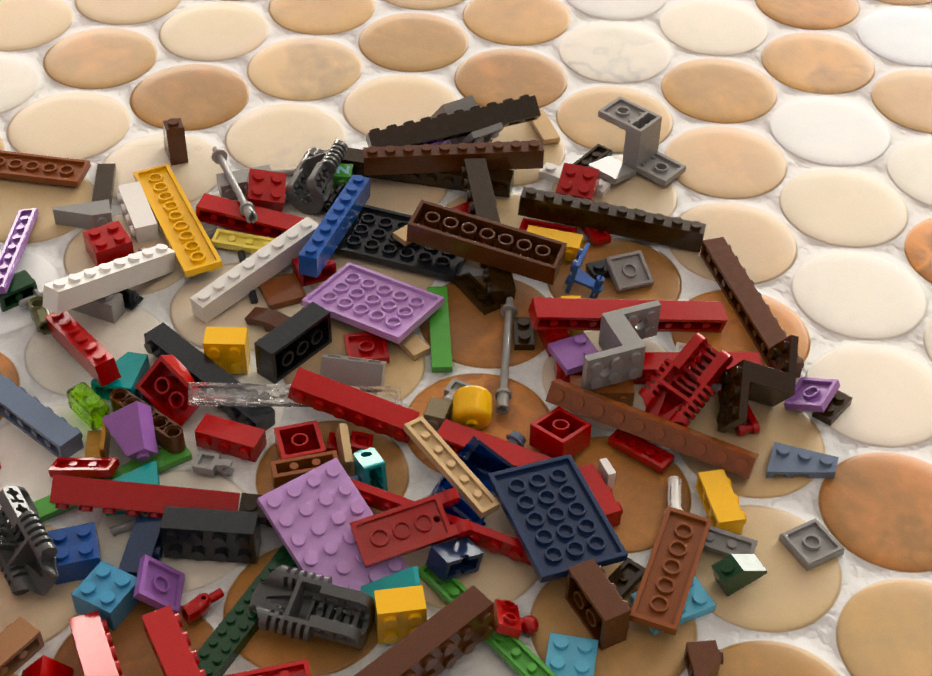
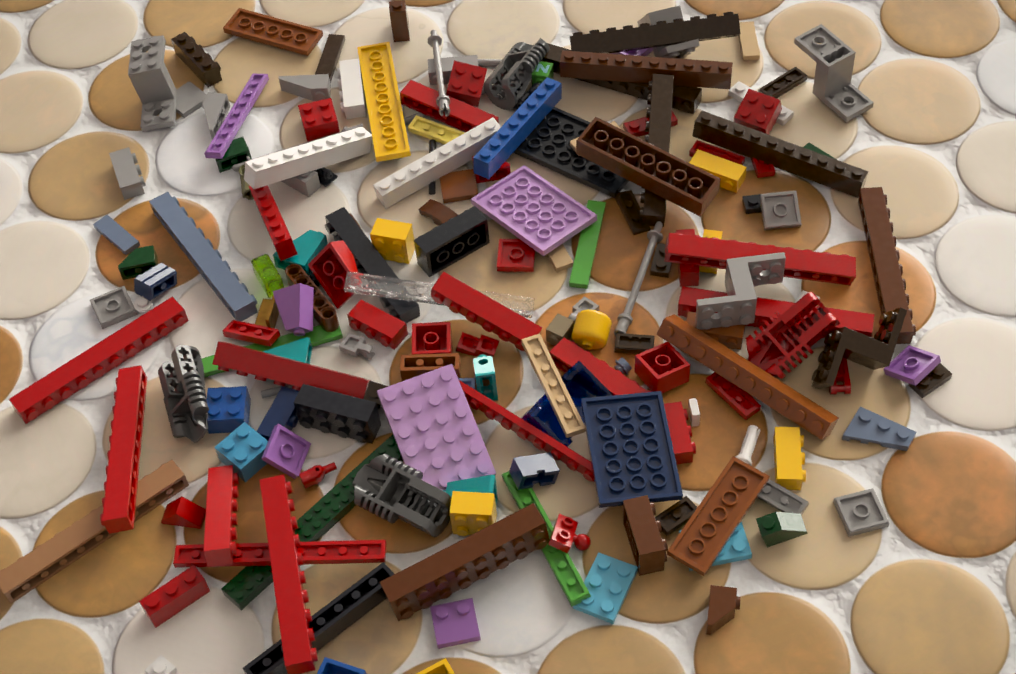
camera: 20 degrees right, 10 degrees up
light grey brick [320,353,387,392] -> none
tan tile [335,423,353,472] -> none
red hinge [349,488,473,569] -> none
medium lavender plate [547,333,599,376] -> none
blue plate [565,243,605,299] -> none
tile [588,156,637,185] -> none
none -> dark brown plate [614,333,655,354]

